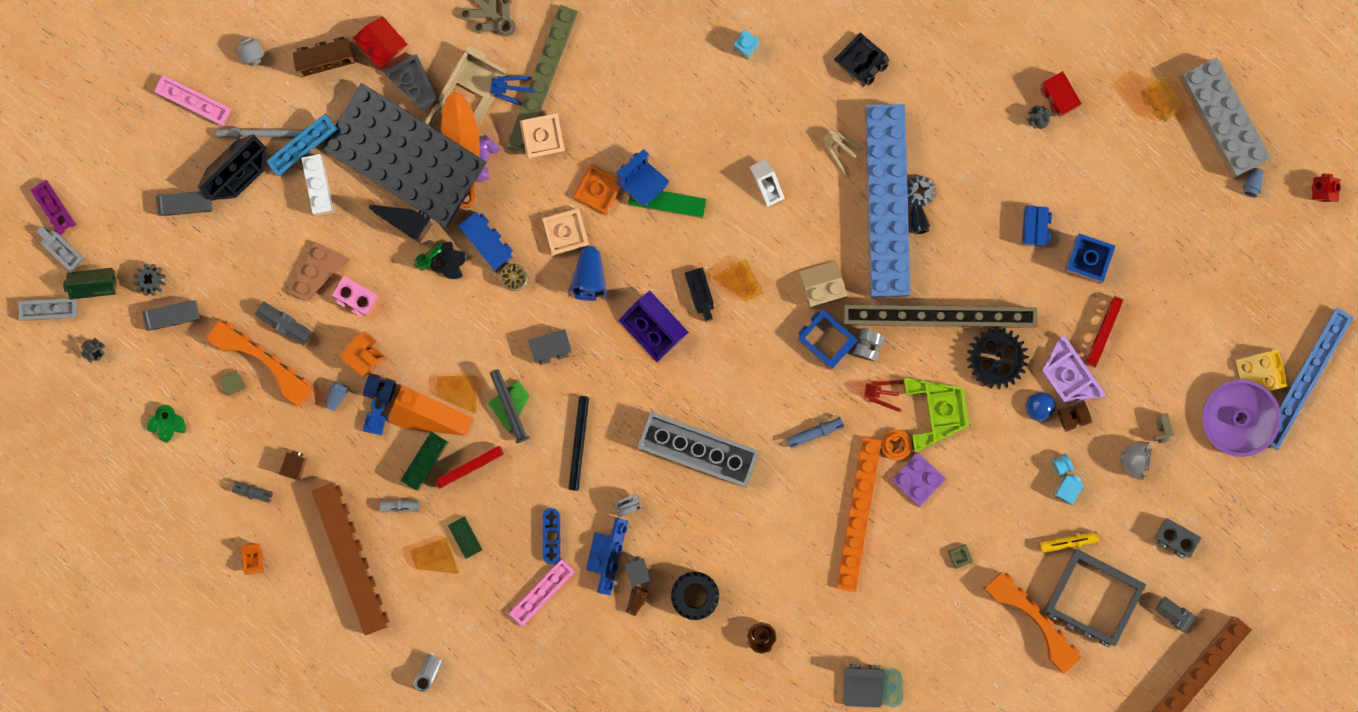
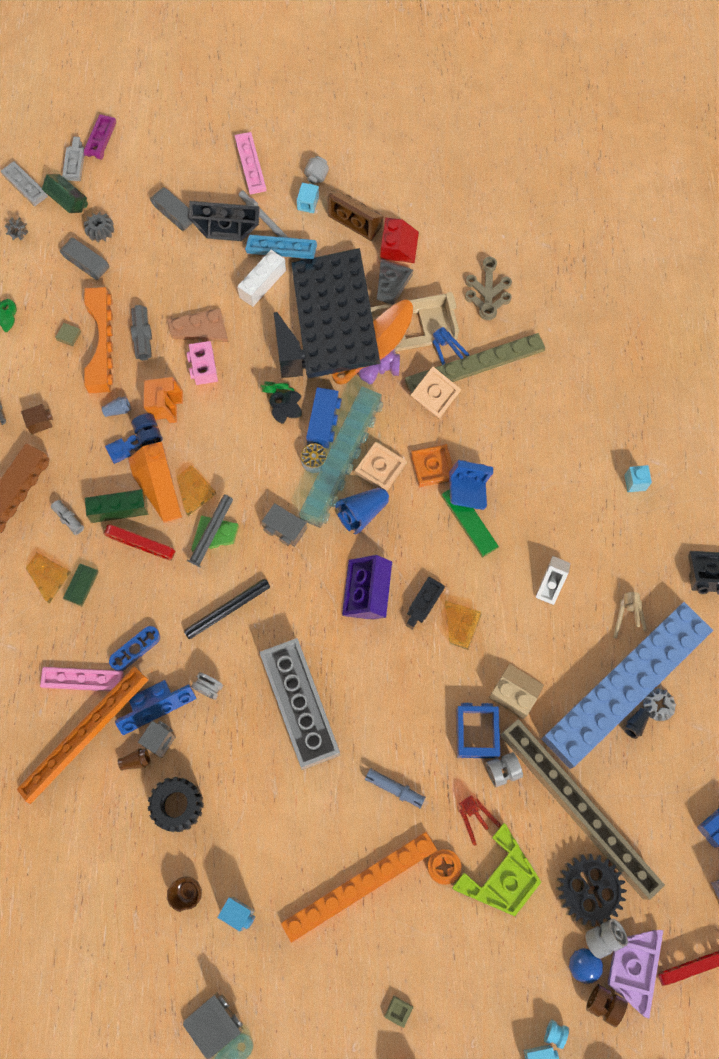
camera: 50 degrees right, 15 degrees down
medium lavender plate [891,453,946,507] -> none
none -> orange plate [17,666,149,804]
none -> dark azure brick [217,897,255,931]
none -> medium azure brick [297,183,319,213]
none -> clear light blue brick [299,387,384,528]
none -> light grey wheel [585,919,628,959]

